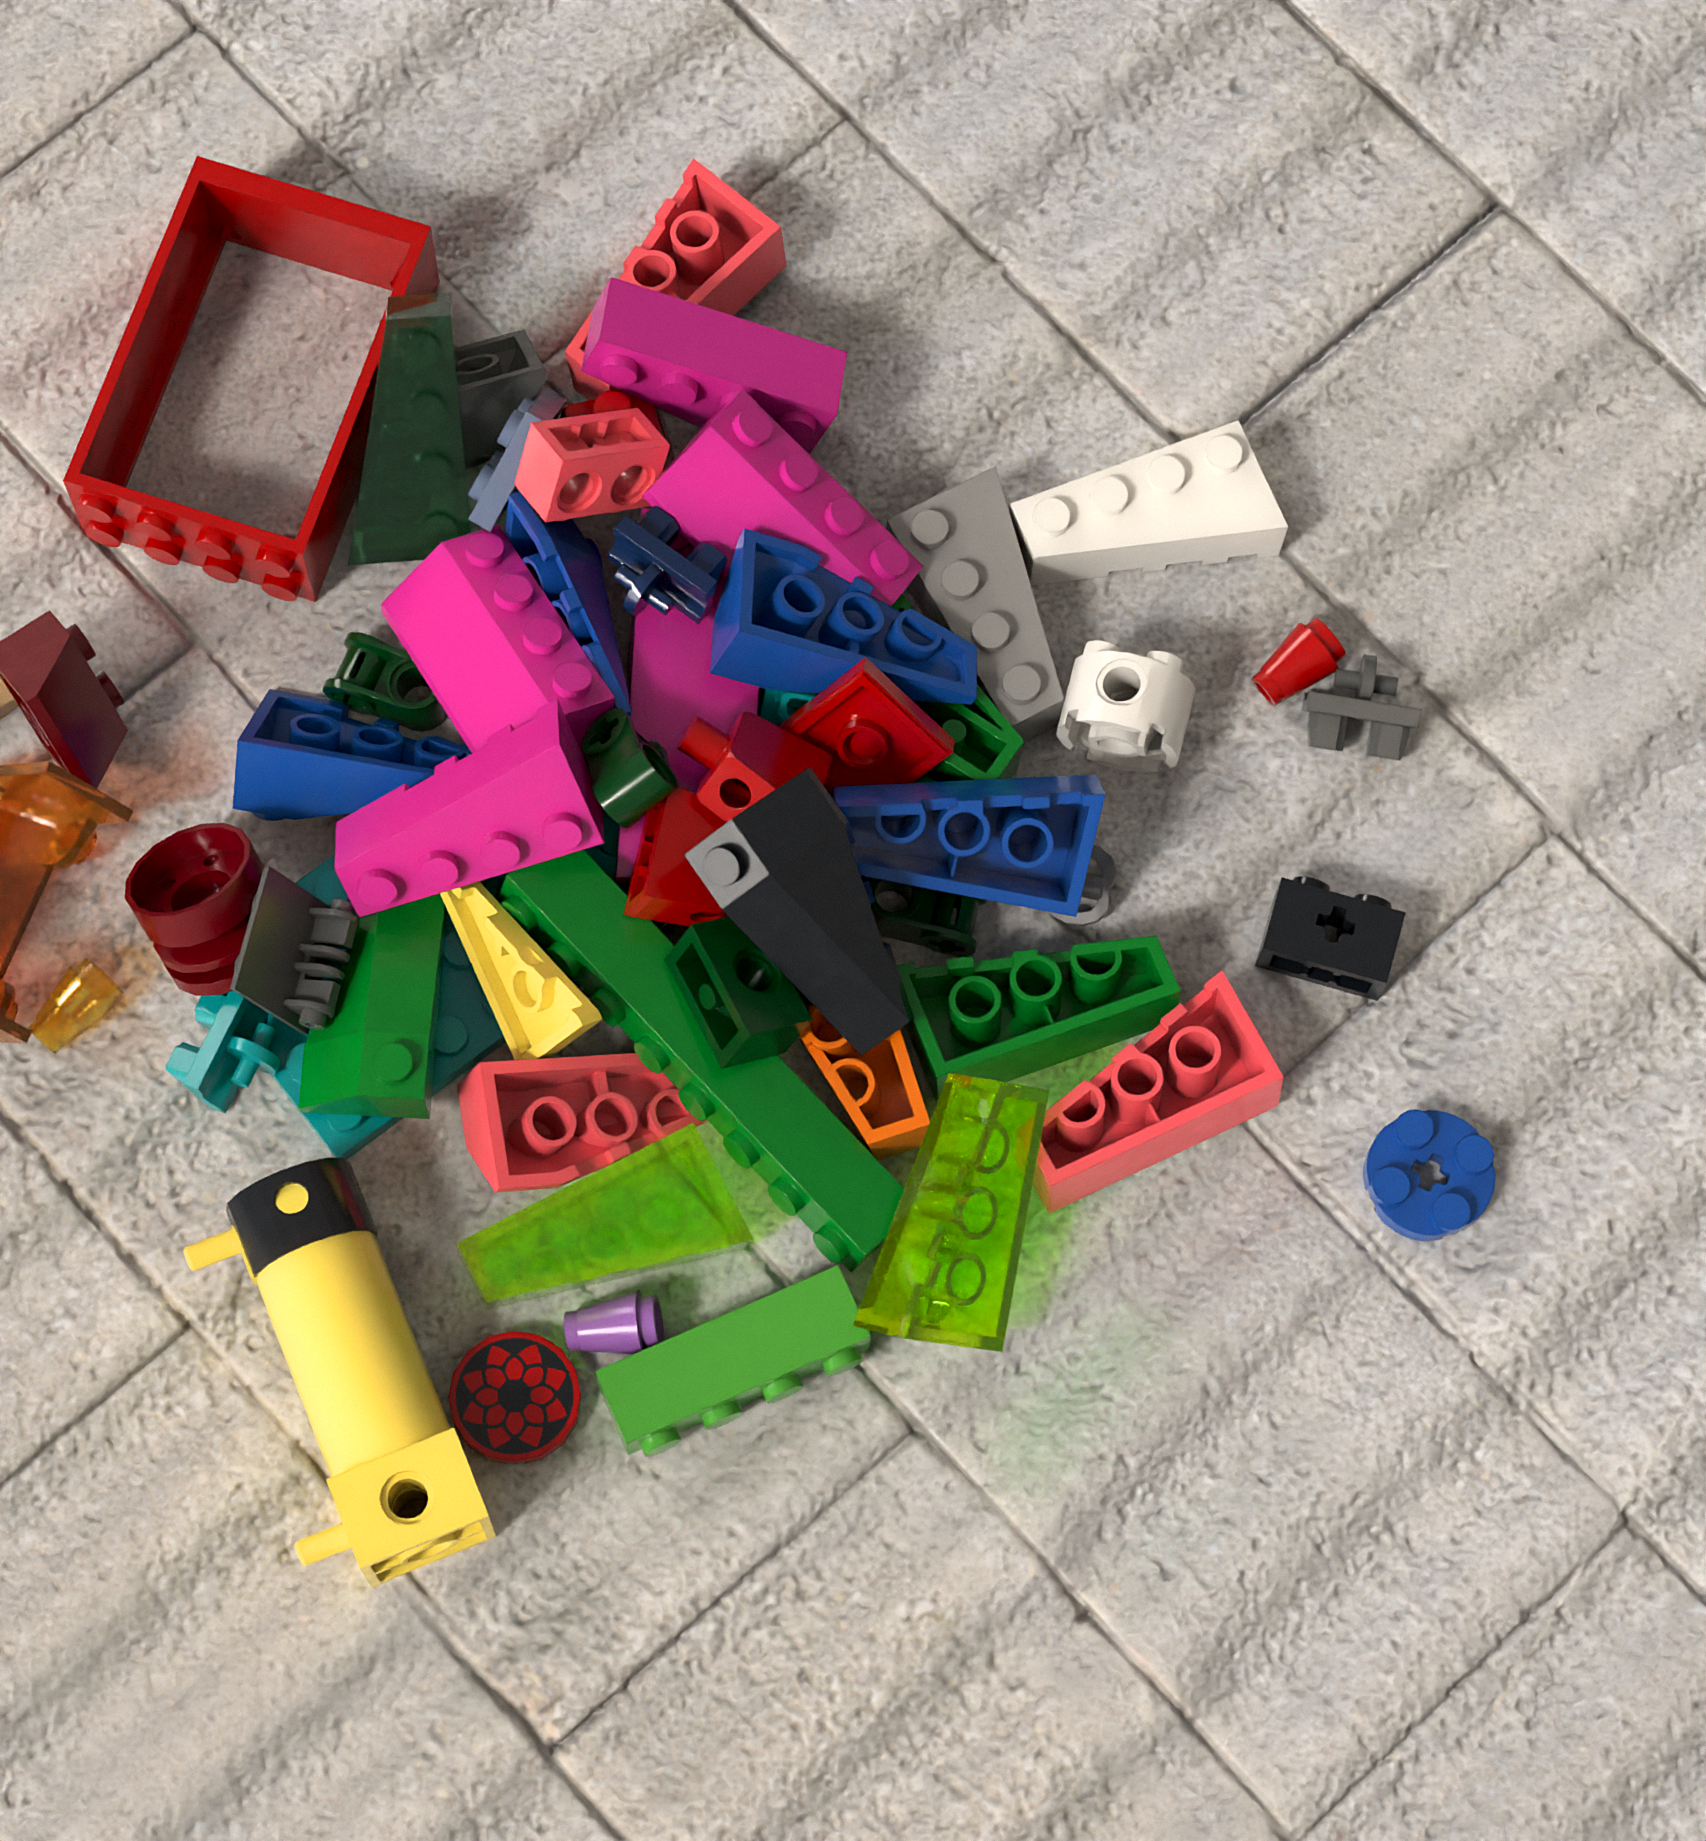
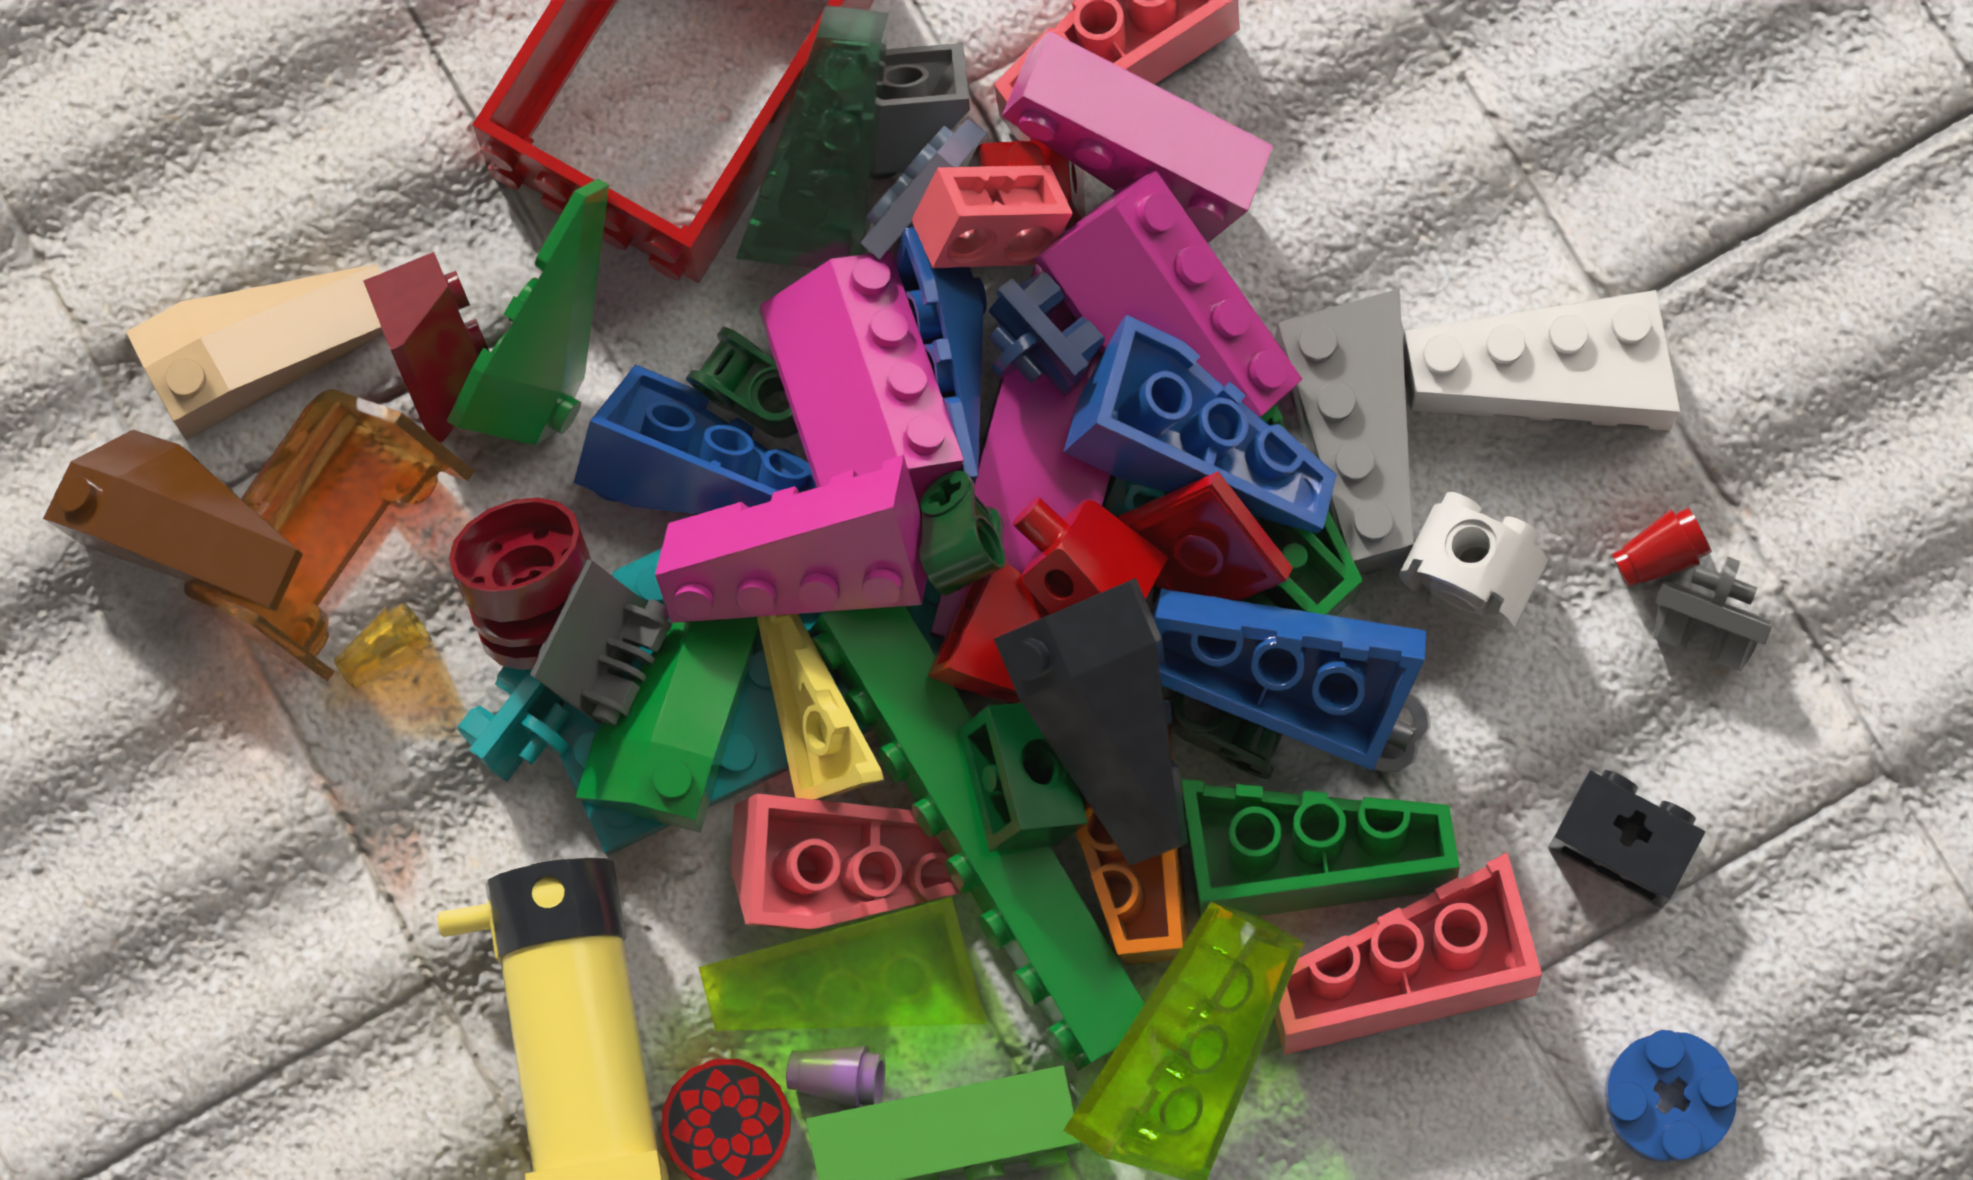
camera: 20 degrees right, 5 degrees up
none -> green wedge [447,179,609,445]

